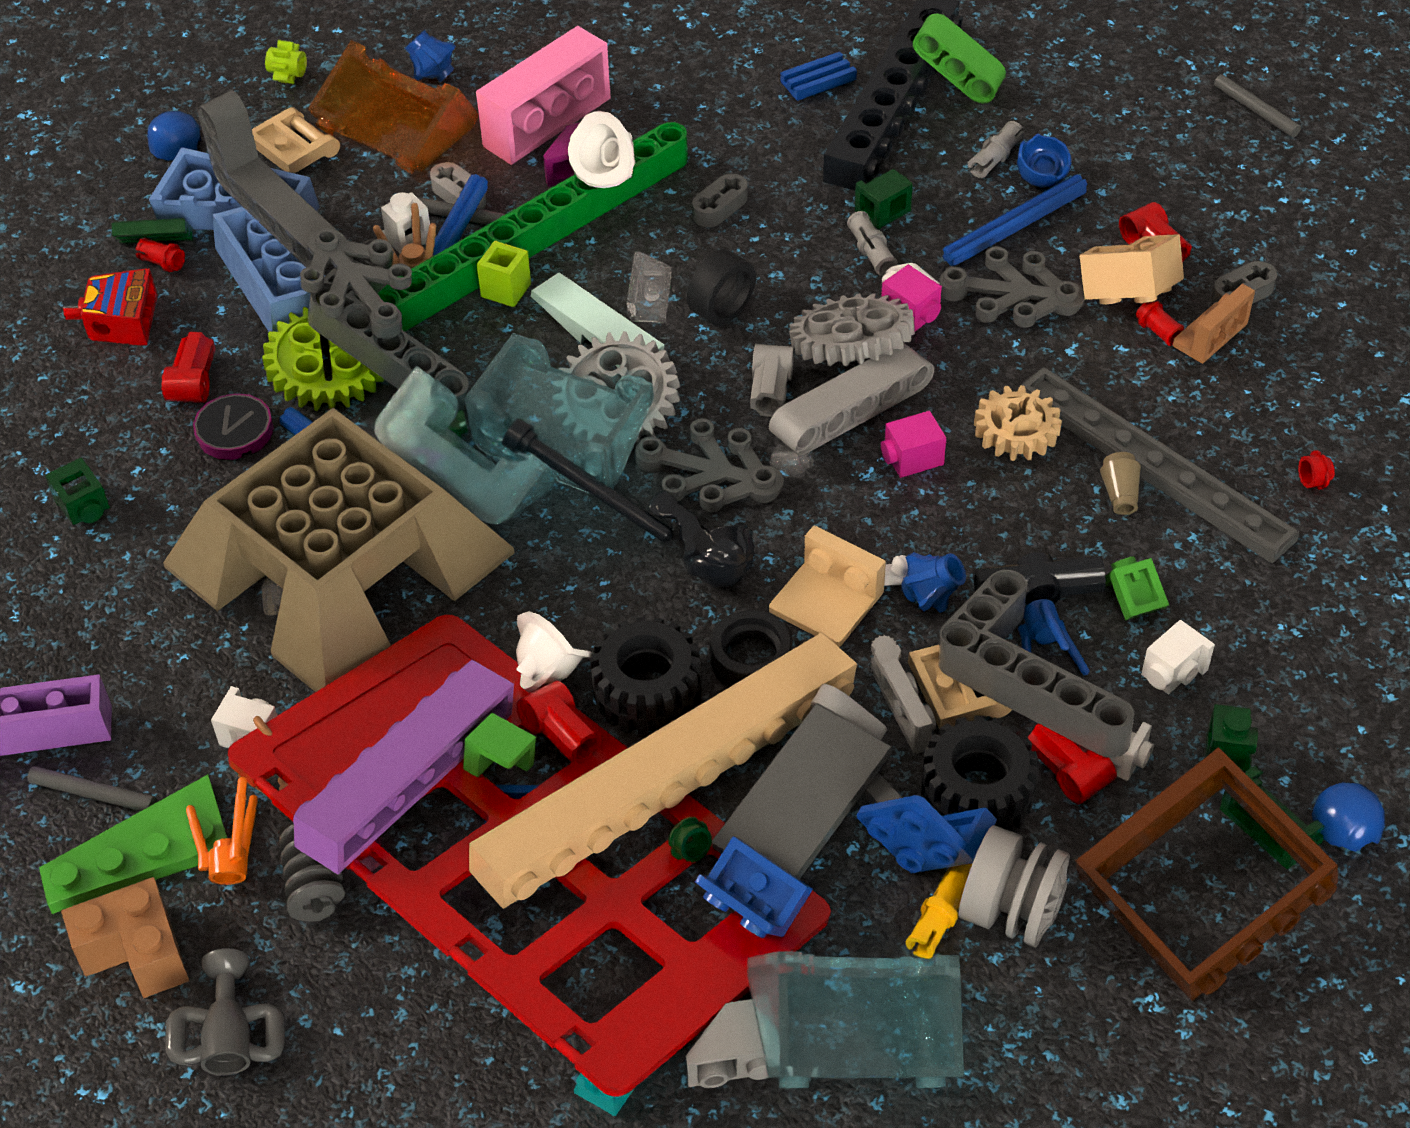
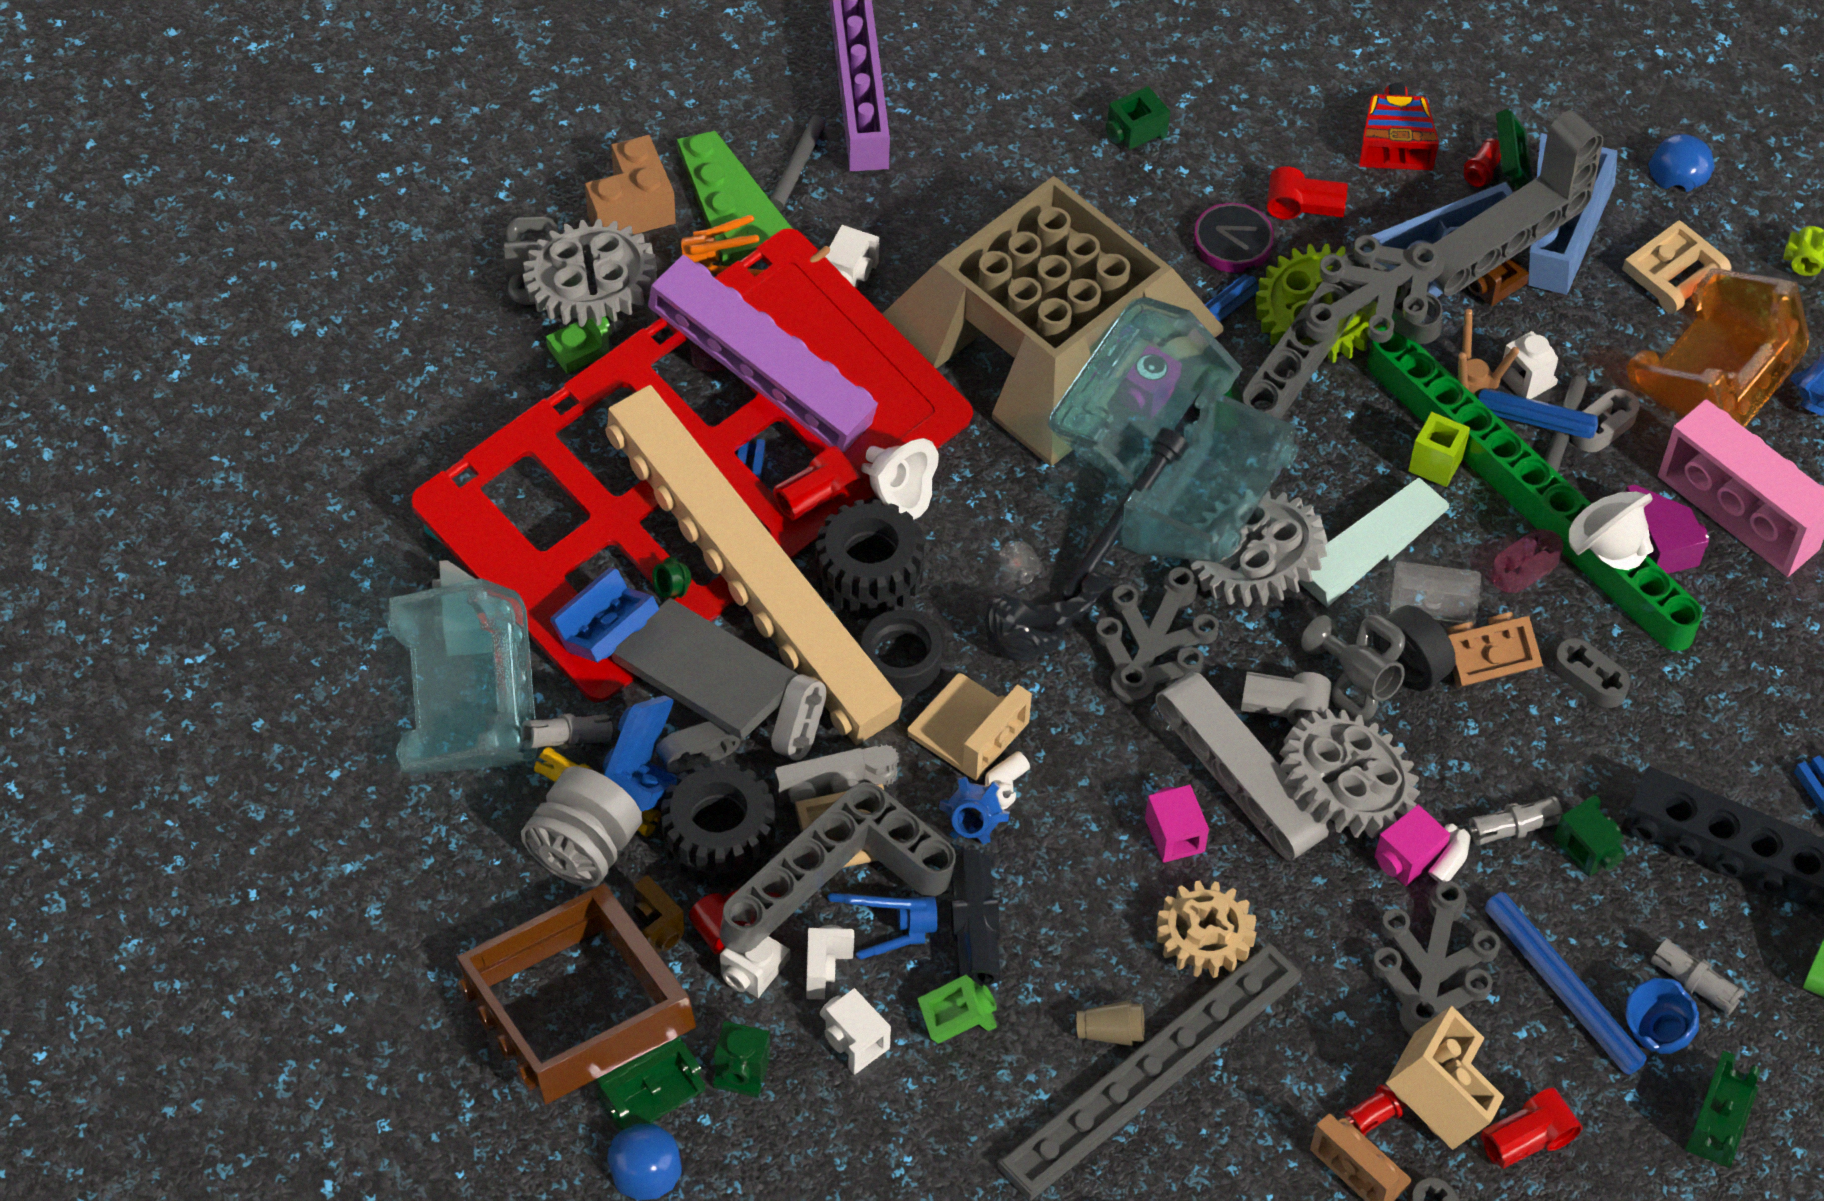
camera: 90 degrees right, 5 degrees up
bright green panel [463,713,536,777] -> none
none -> light grey pin [520,713,613,749]
none -> light grey gear [523,219,657,327]
none -> bright green bracket [546,316,612,374]
none -> dark brown bracket [633,875,684,954]
none -> white bracket [806,925,854,999]
none -> clear piece [995,541,1042,584]
none -> dark grey piece [1301,614,1405,722]
none -> medium nougat bracket [1447,612,1543,688]
none -> clear pink beam [1491,529,1564,593]
none -> dark green hinge [1685,1050,1760,1168]

